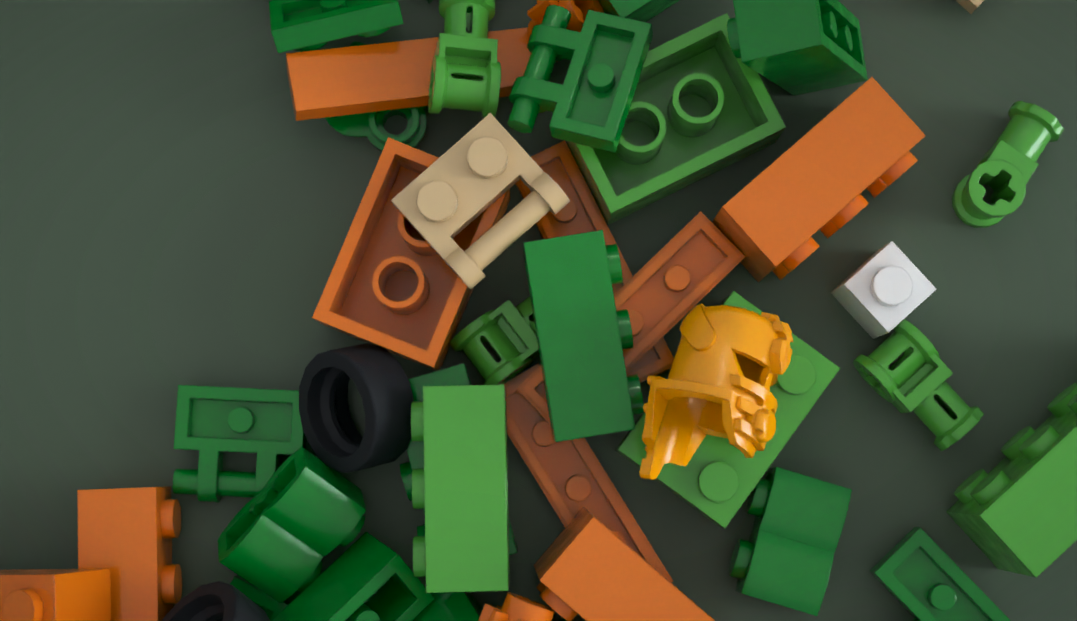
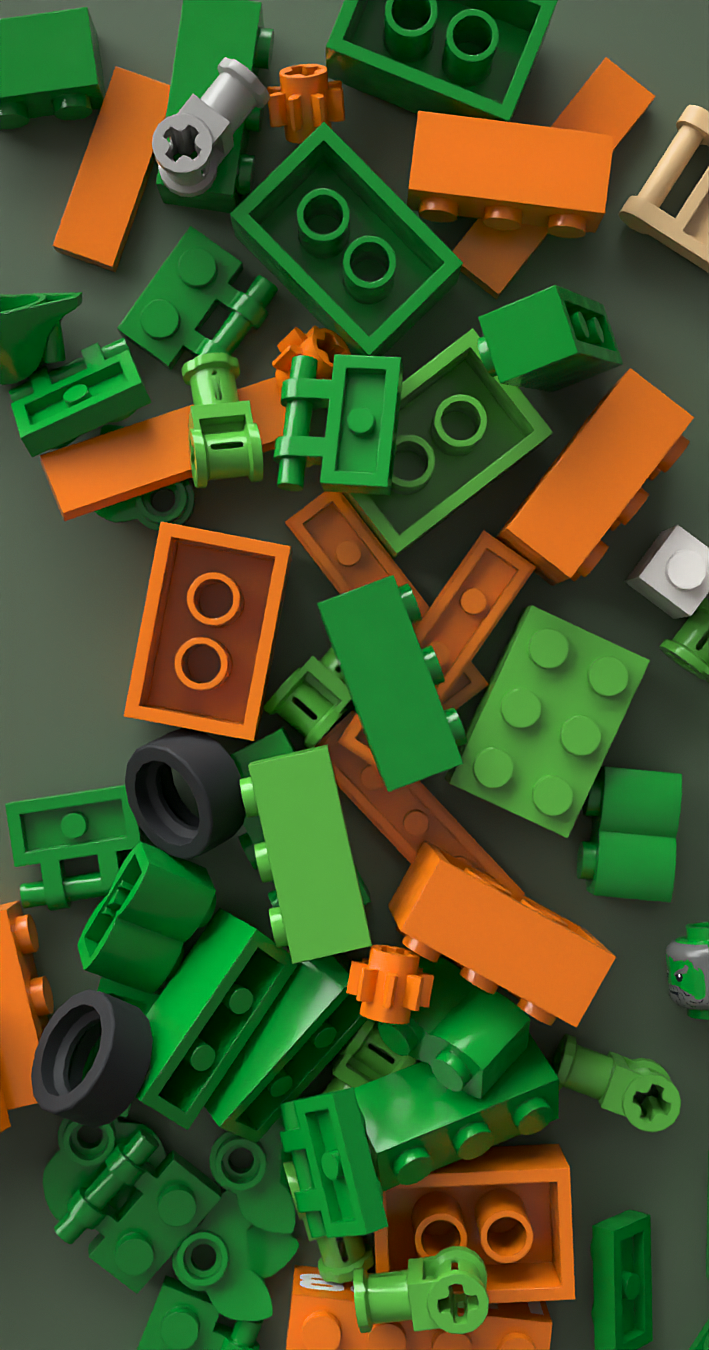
camera: 15 degrees left, 5 degrees up
tan plate [391,113,570,290] -> none
light orange helmet [639,303,793,480] -> none

